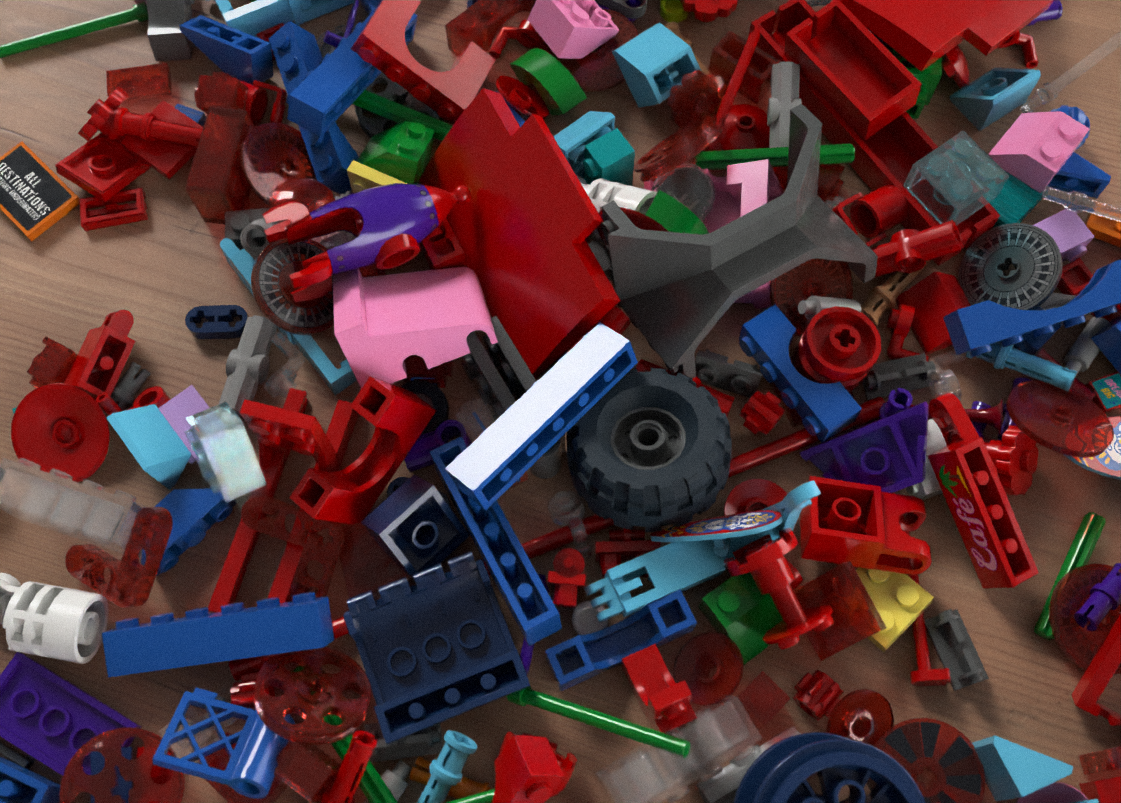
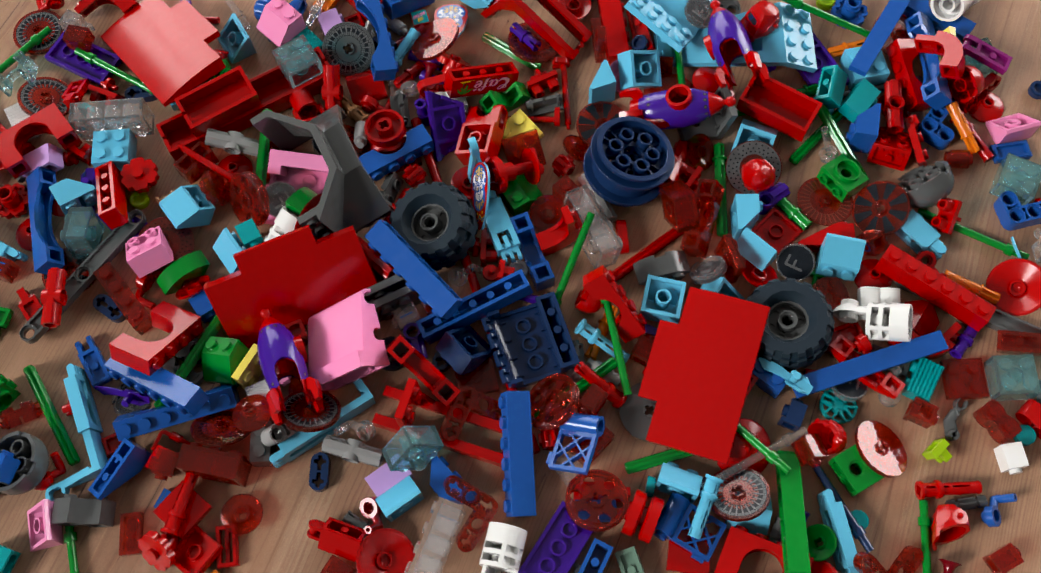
camera: 85 degrees left, 0 degrees up
none -> clear red dish [221,494,263,535]
none -> red axle [393,61,425,89]
none -> green brick [479,81,531,115]
none -> red hips [527,68,559,99]
none -> red piece [552,57,571,130]

